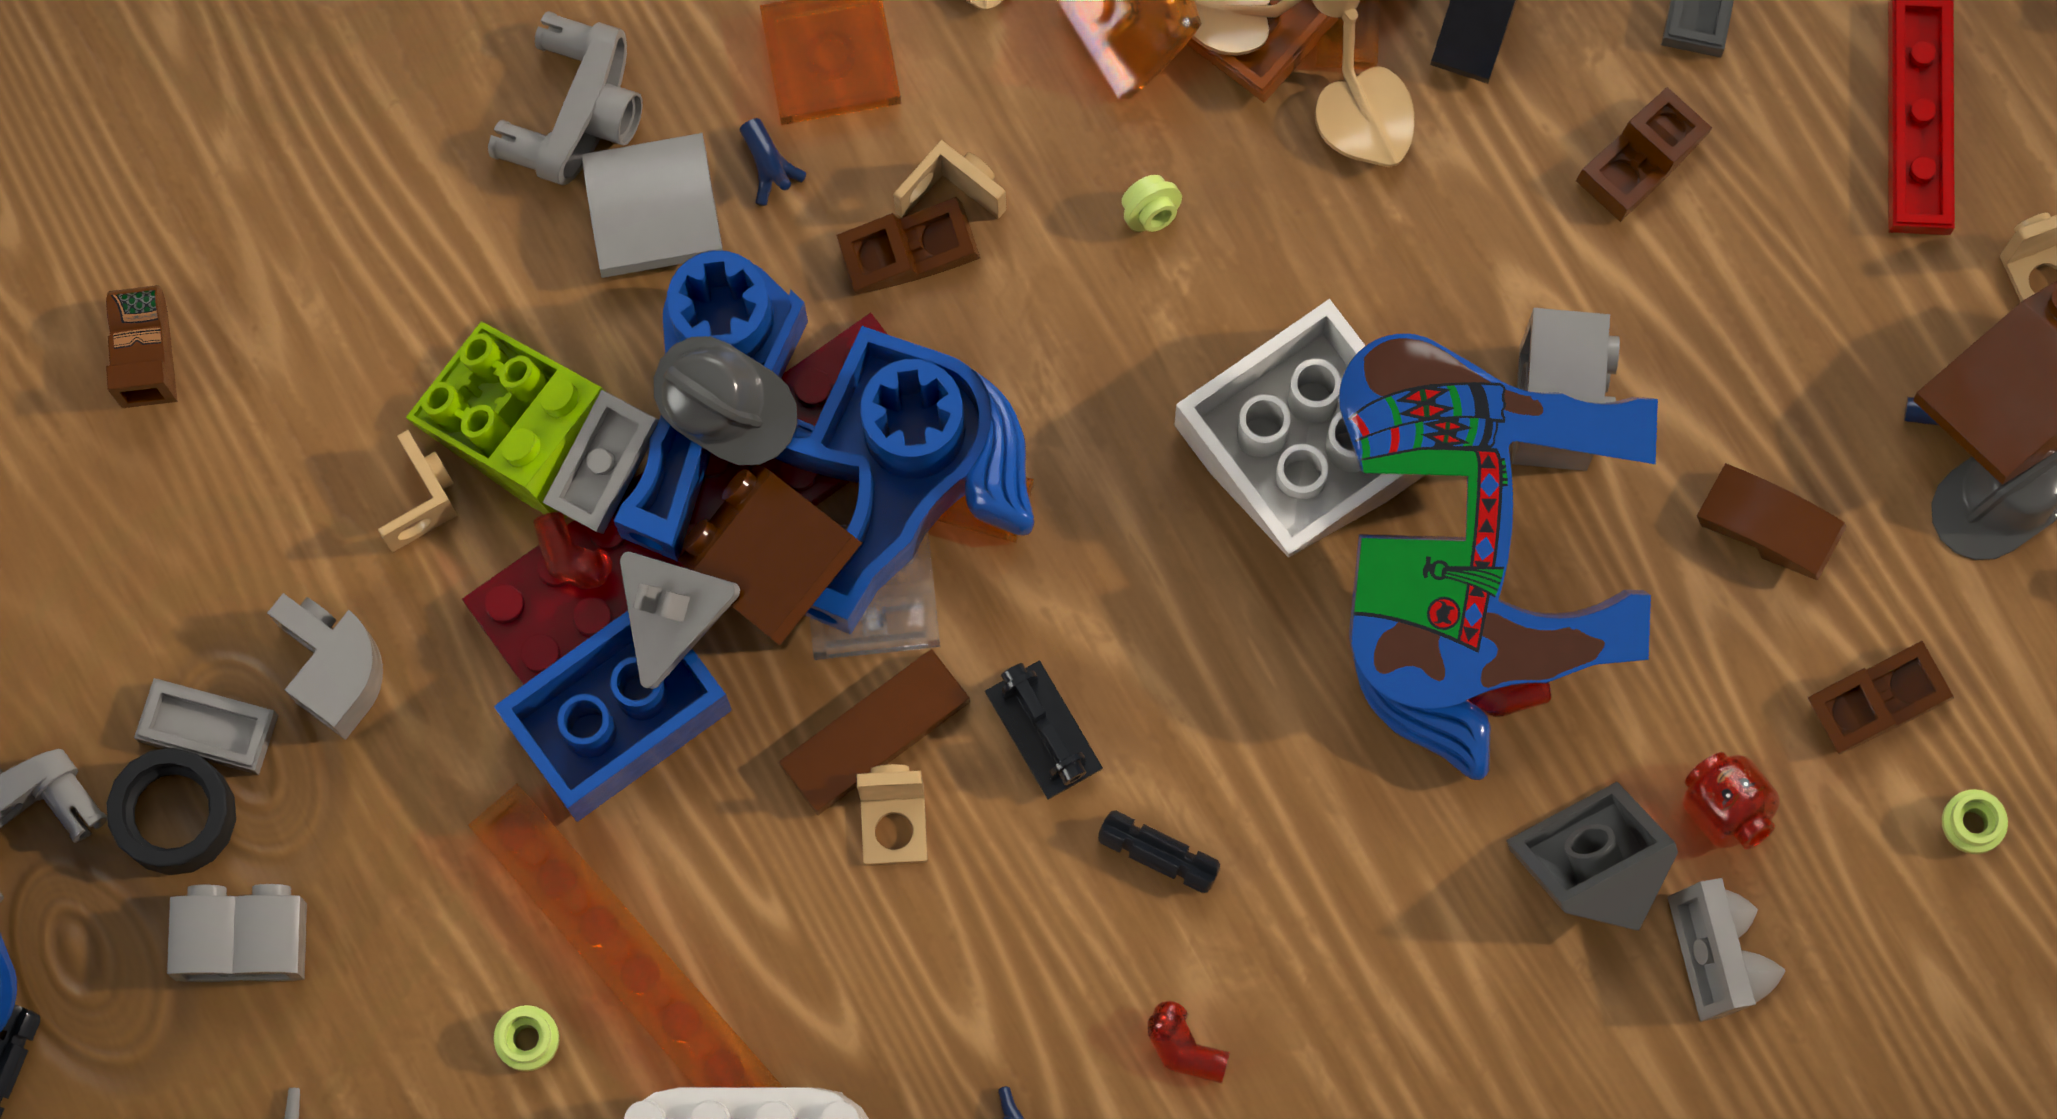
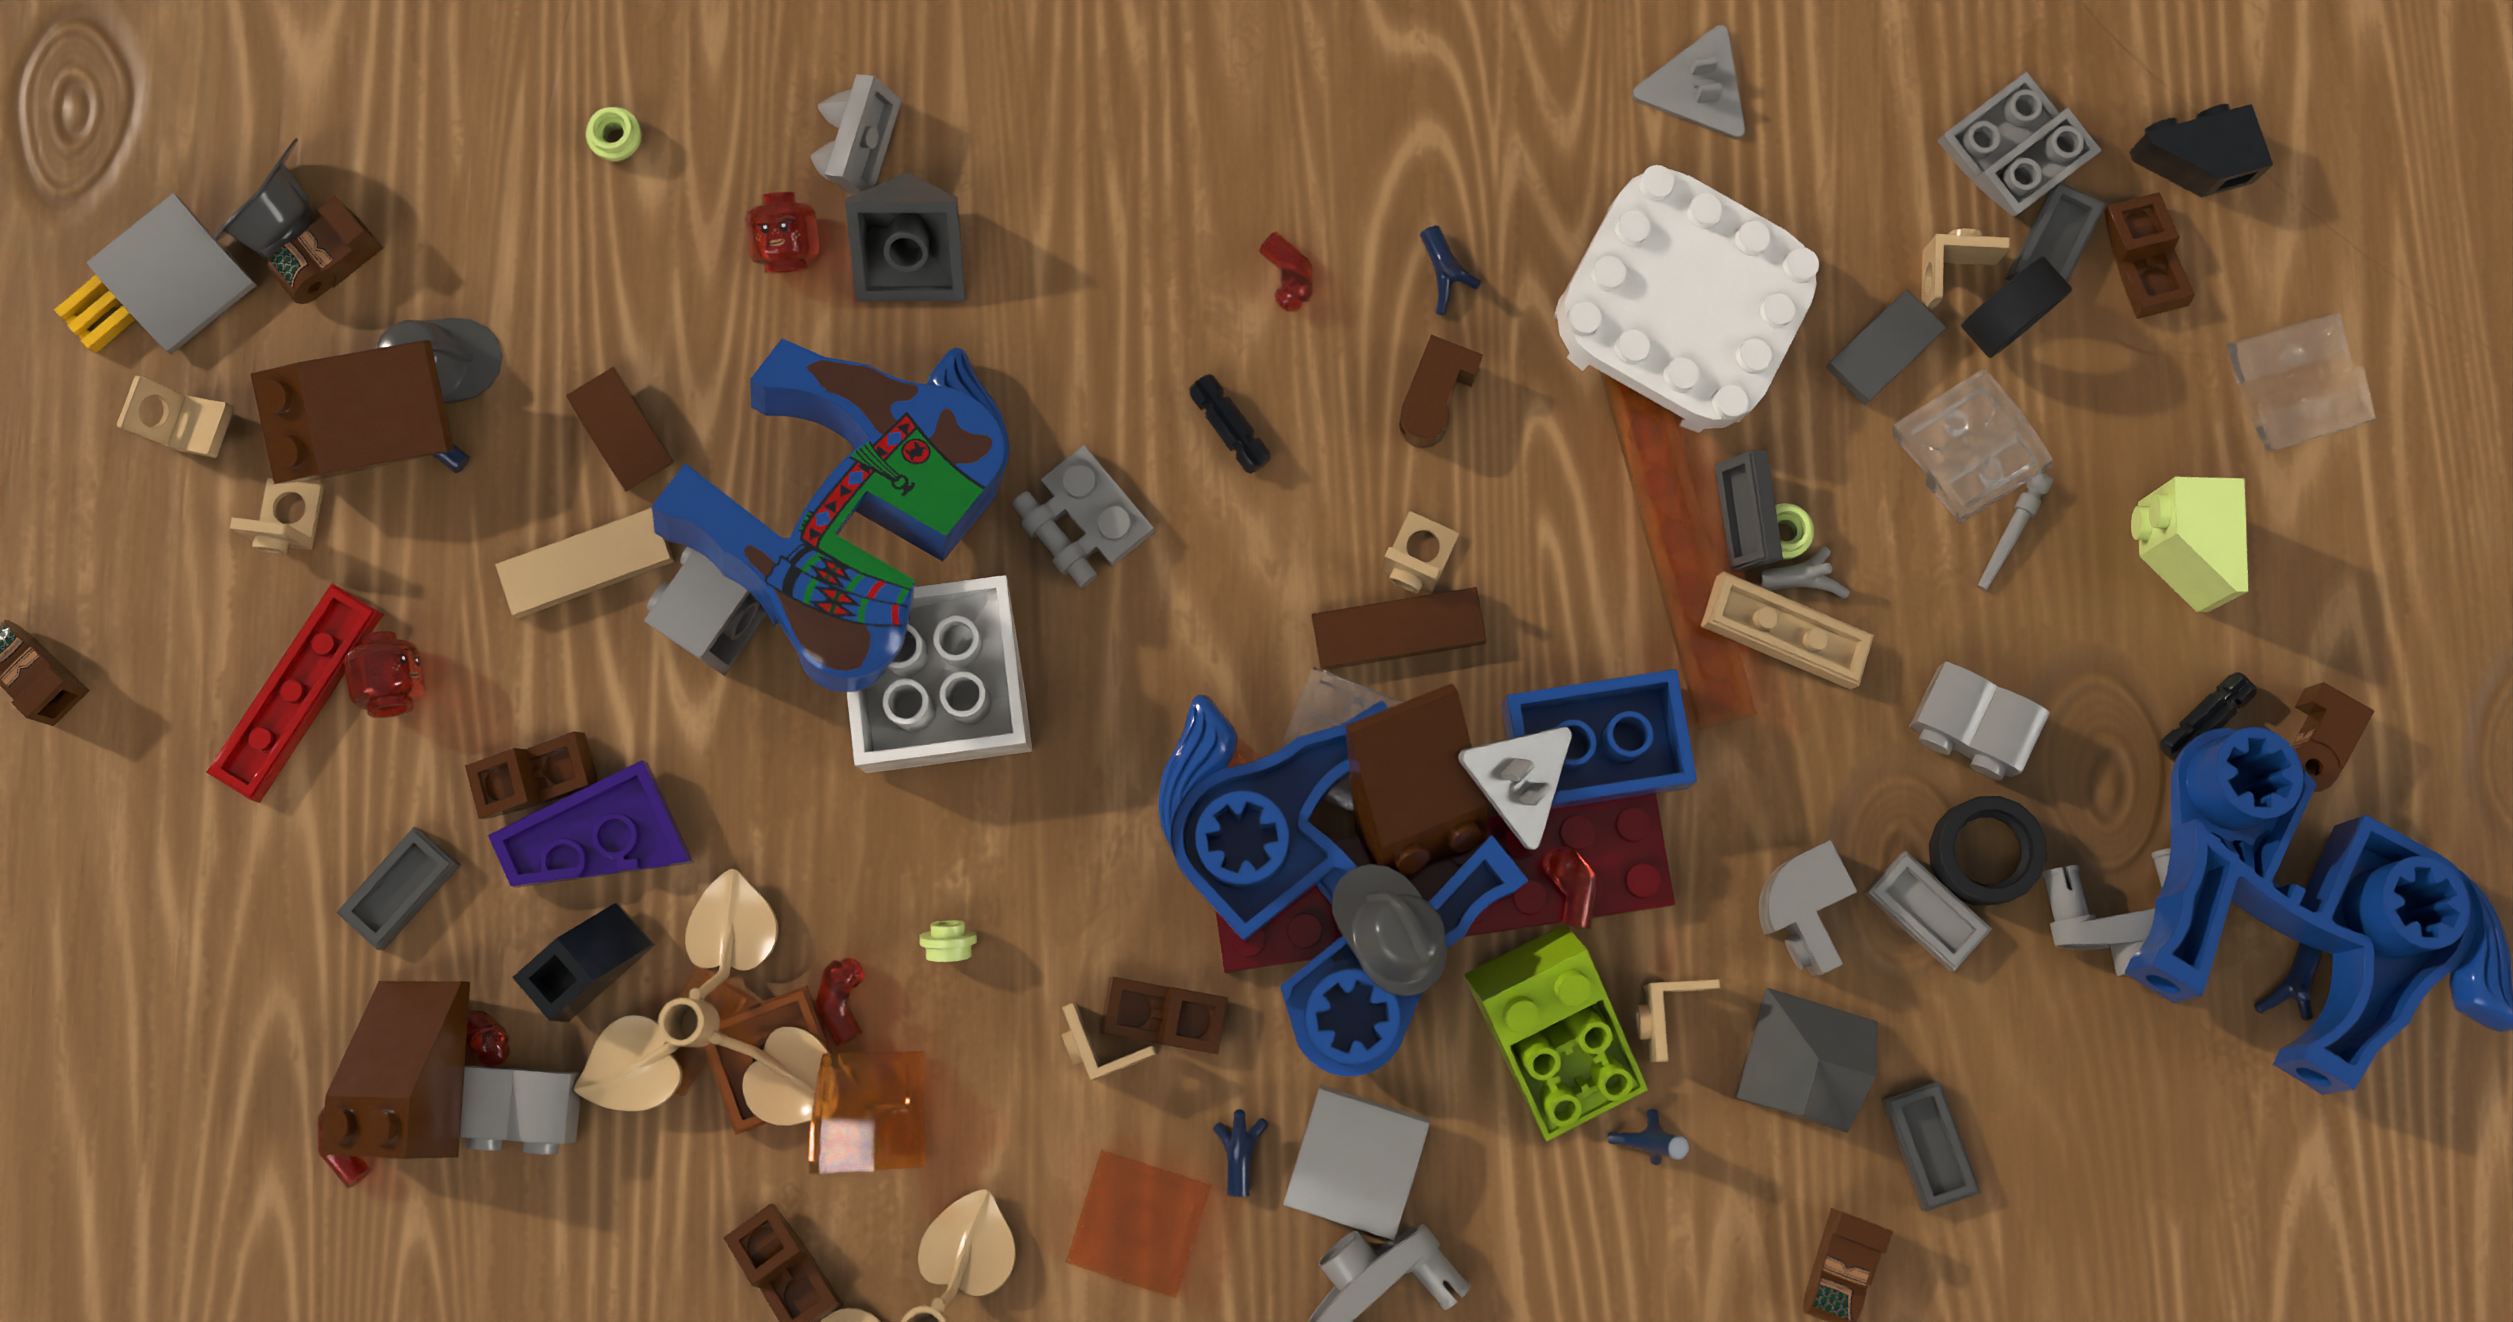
camera: 150 degrees left, 5 degrees up
light grey tile [543,390,659,534] -> none
black hinge [985,660,1103,800] -> none
reddish brown slope [1808,641,1954,755] -> none
none -> clear red head [344,631,426,718]
none -> dark purple wing [488,760,694,888]
none -> tan tile [495,508,675,619]
none -> clear red arm [816,957,864,1046]
none -> light grey plate [1011,445,1155,588]
none -> reddish brown leg [1399,335,1483,448]
none -> dark blue bar [1607,1109,1689,1165]
none -> tan tile [1701,572,1874,690]
none -> dark grey tile [1715,450,1783,572]
none -> dark grey slope [1735,988,1878,1132]
none -> light grey bar [1760,546,1849,599]
none -> dark grey tile [1881,1081,1981,1211]

